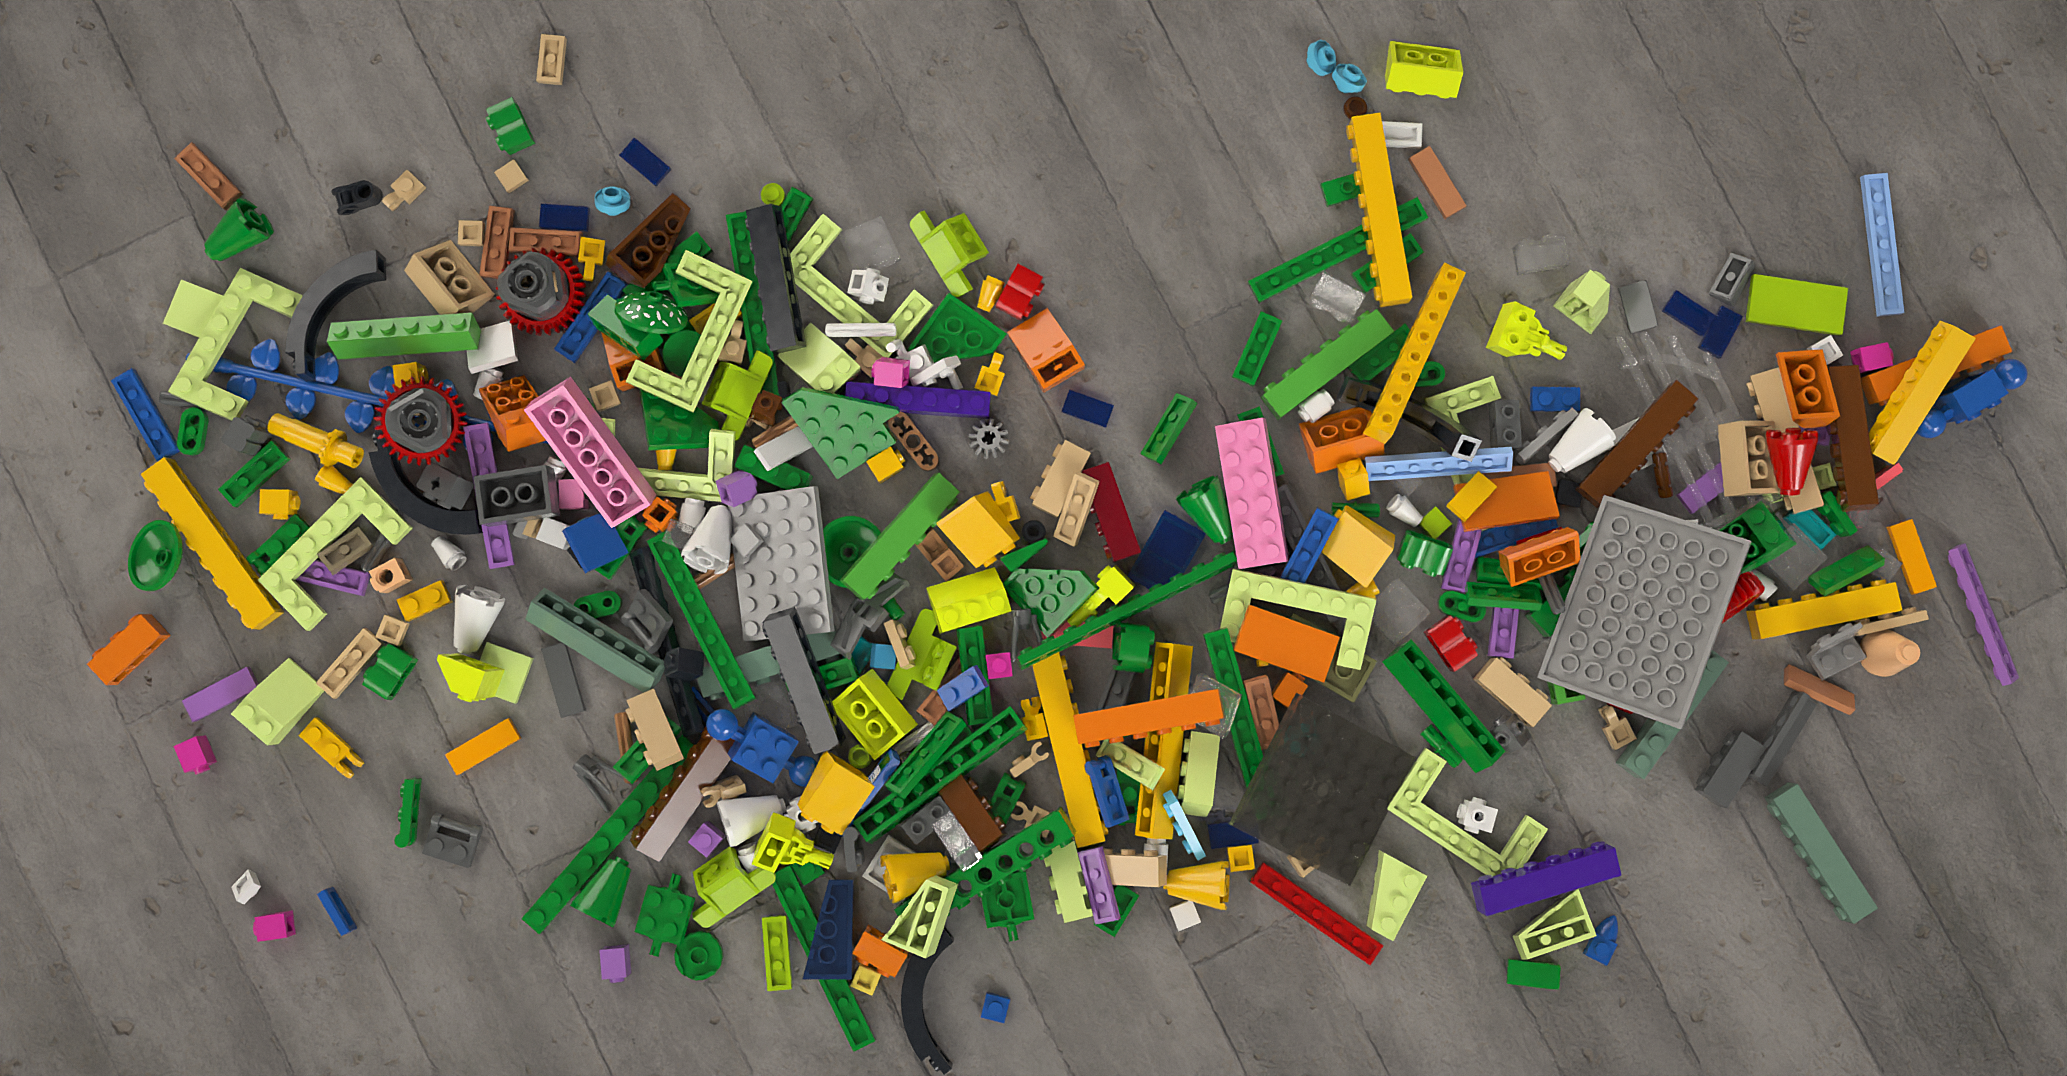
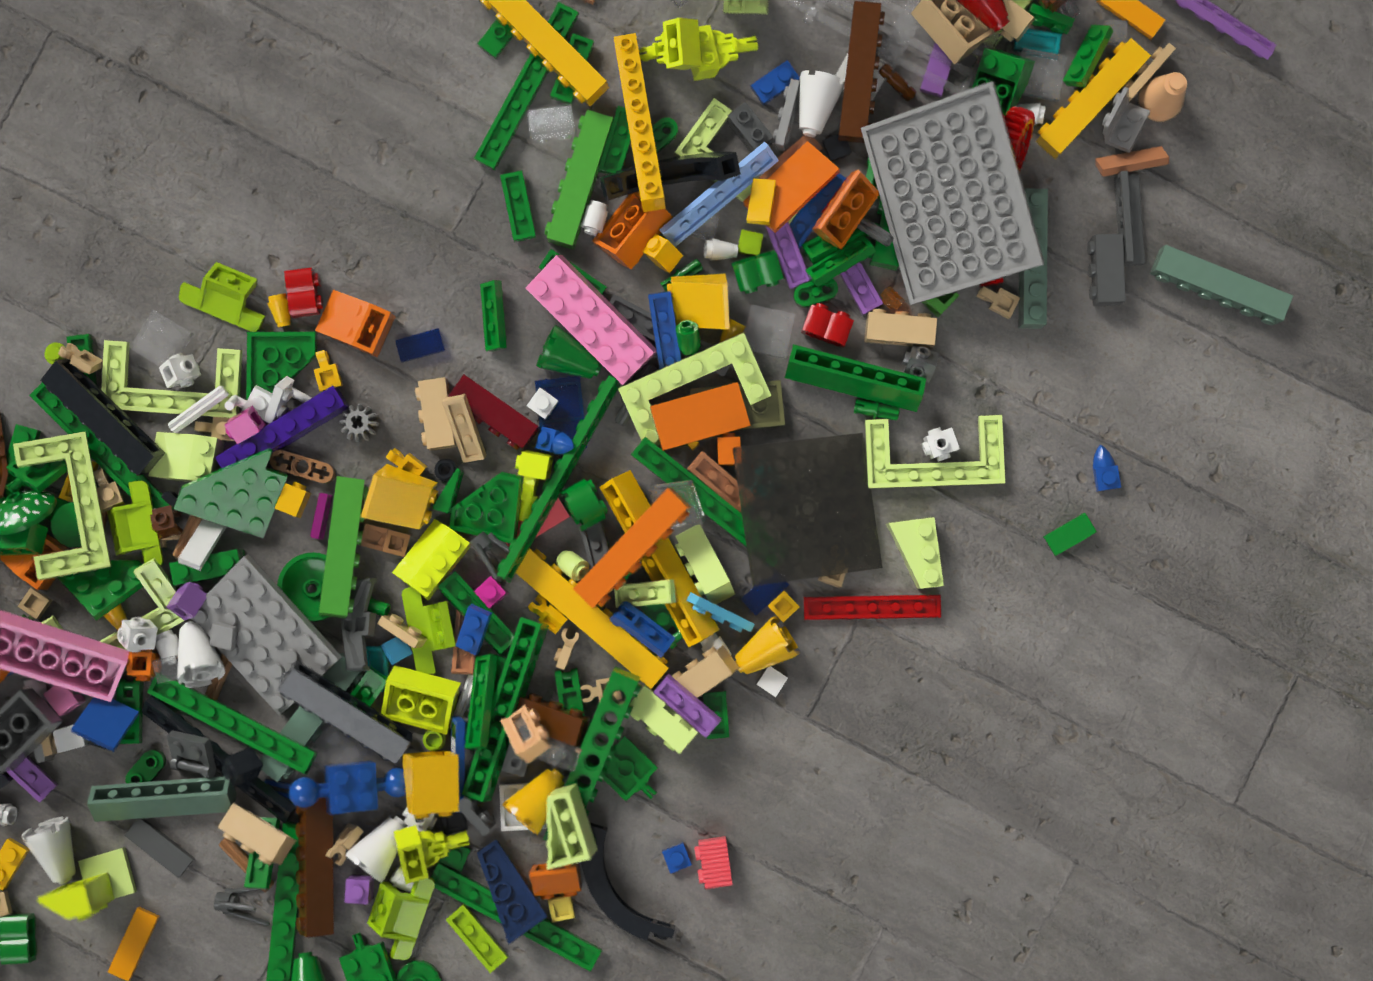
camera: 30 degrees left, 0 degrees up
dark purple brick [1471,842,1622,916] -> none
yellowish green wedge [1513,889,1597,960] -> none
none -> tan plate [58,343,103,374]
none -> white brick [117,617,158,652]
none -> magenta tile [310,493,333,540]
none -> light nougat window [501,706,551,764]
none -> white plate [527,388,559,420]
none -> blue plate [535,426,574,454]
none -> yellowish green brick [556,550,589,581]
none -> neon yellow brick [639,18,702,70]
none -> green brick [675,320,701,355]
none -> coral brick [695,836,732,889]
none -> clear orange plate [880,285,905,310]

